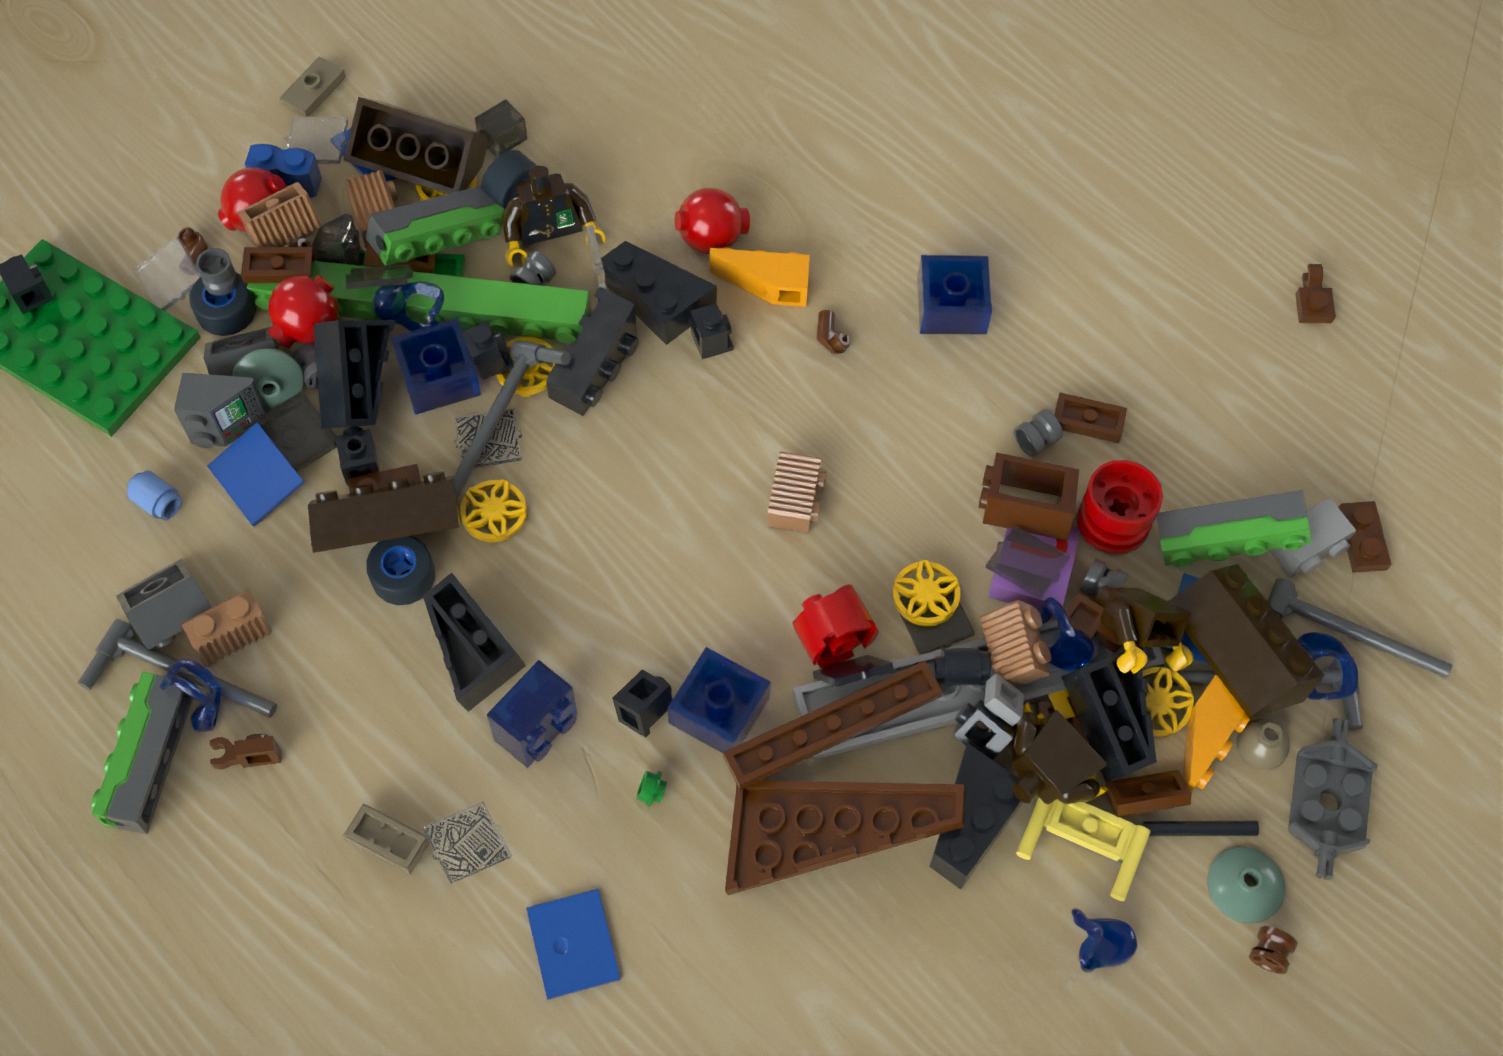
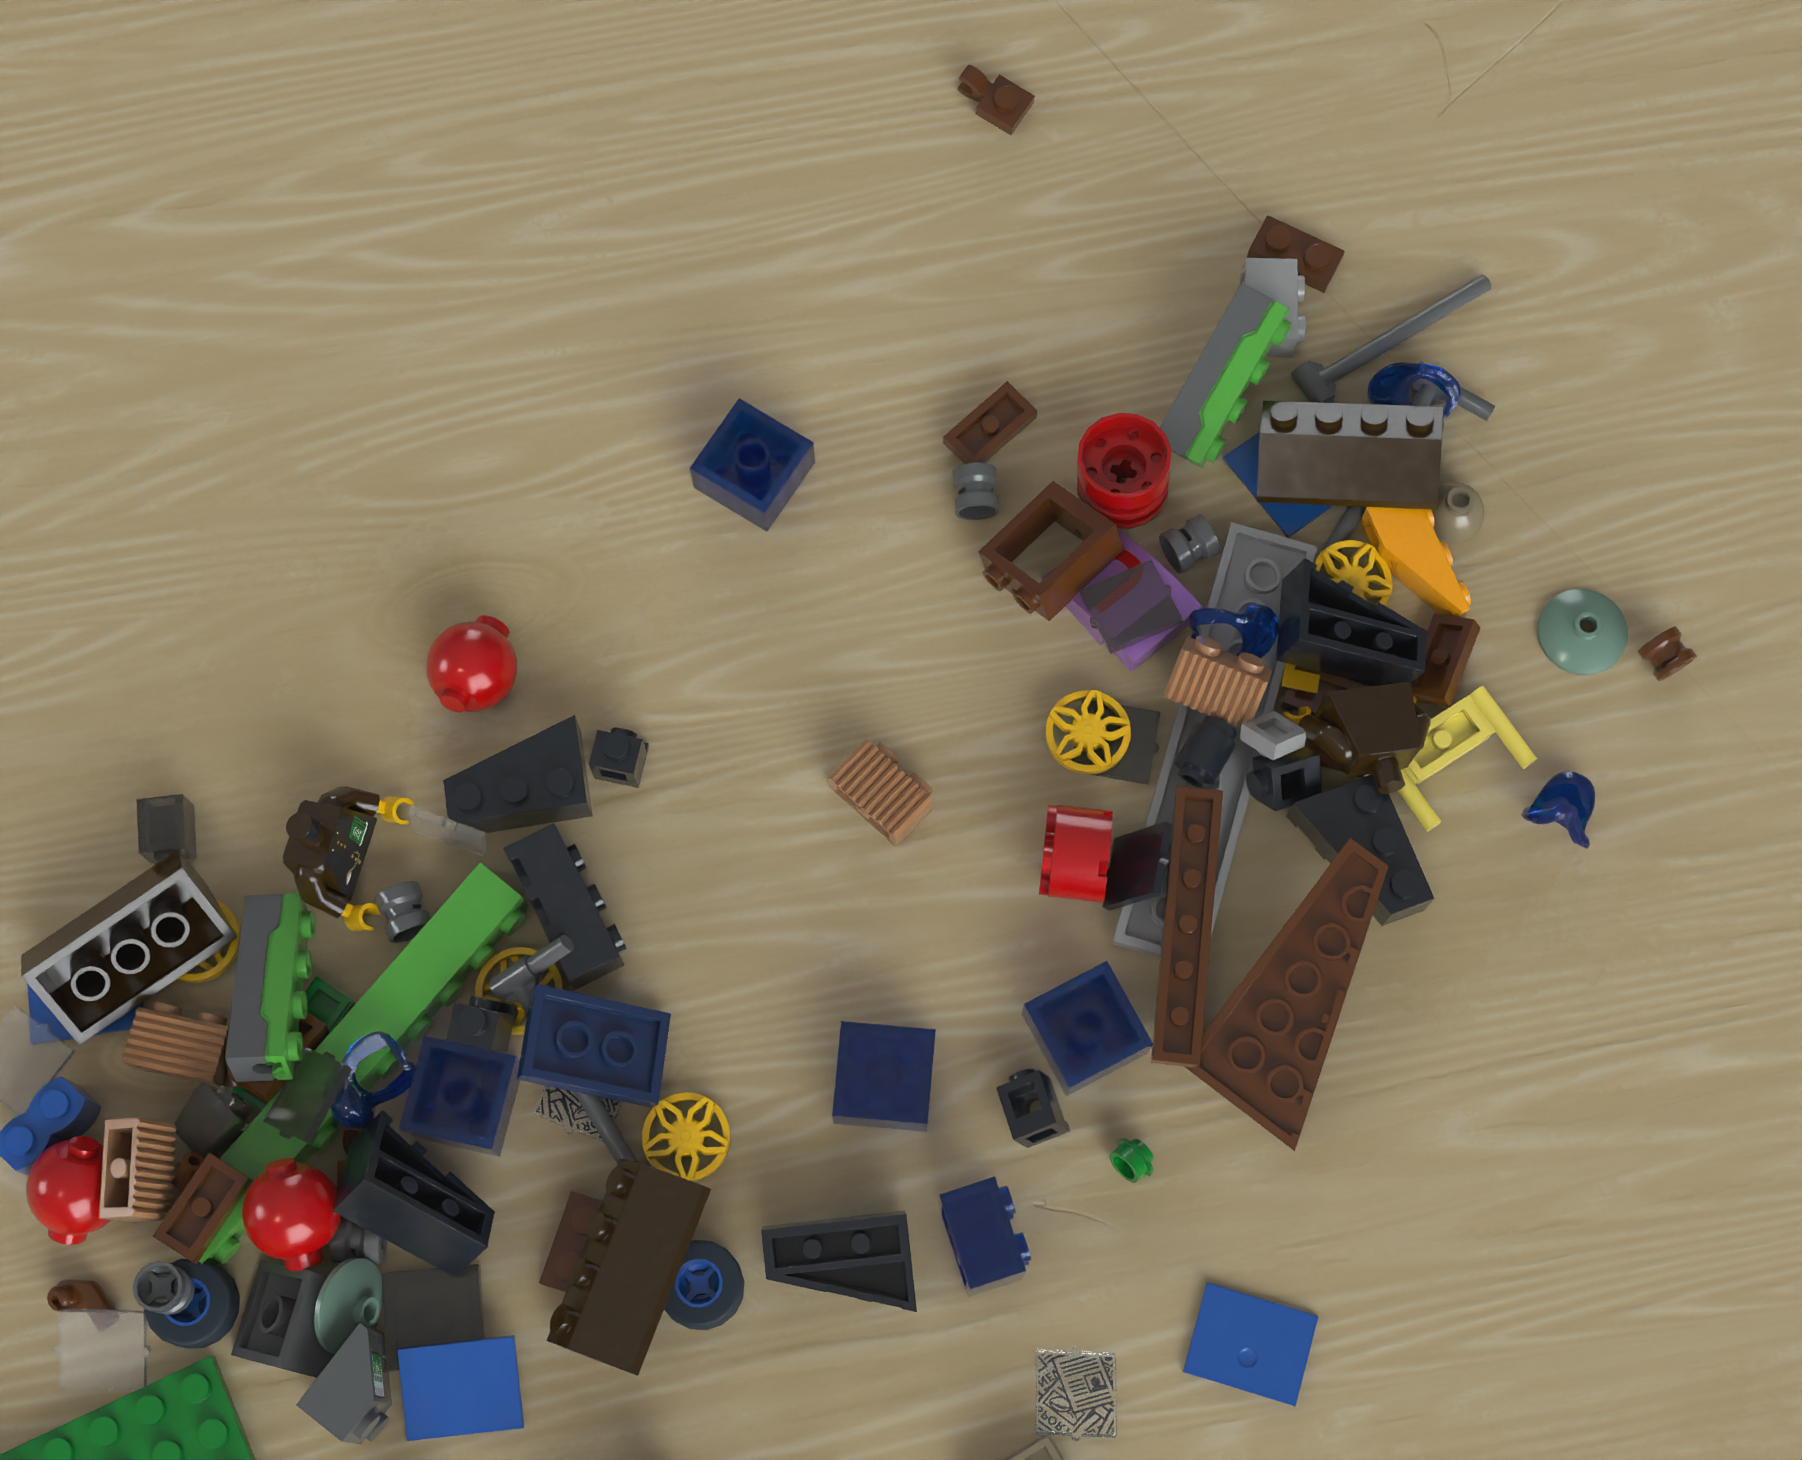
camera: 55 degrees left, 10 degrees up
black brick [335,426,380,486] -> none
black wheel [480,150,538,209] -> none
light orange slope [710,247,810,307] -> none
reddish brown arm [817,310,851,354] -> none
reddish brown plate [1058,593,1121,653] -> none
dark brown torso [1095,586,1193,674] -> none
black bar [1142,820,1259,836] -> none
dark grey plate [1288,718,1378,880] -> none
none -> dark blue plate [517,984,671,1108]
none -> clear blue brick [832,1021,936,1132]

